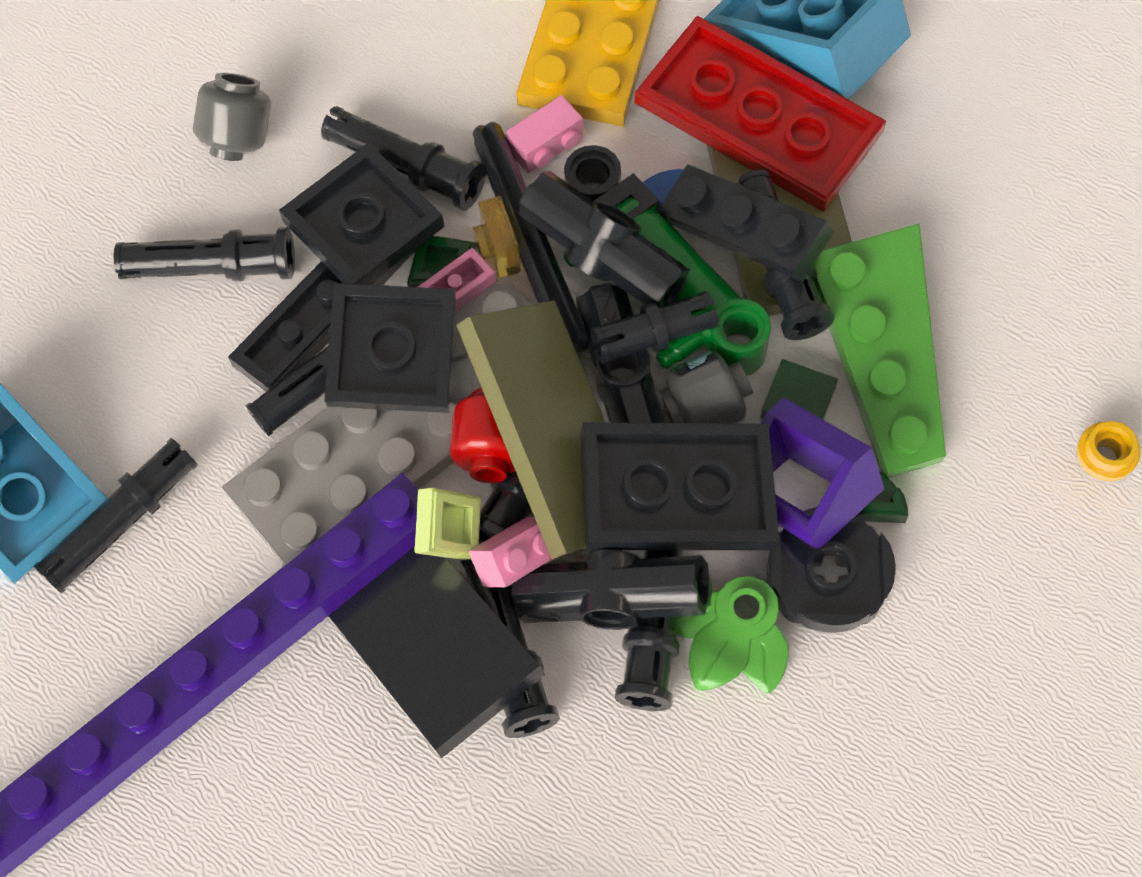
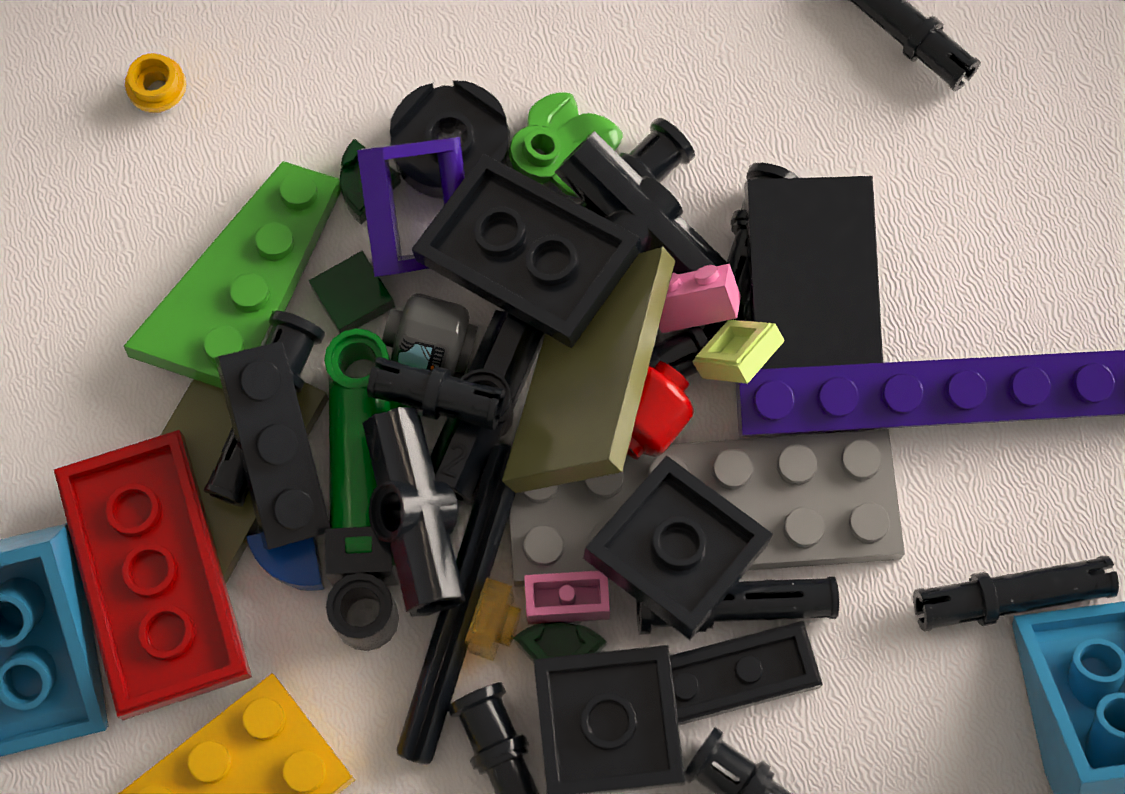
camera: 145 degrees left, 5 degrees up
bright pink piece [506,95,583,174] -> none

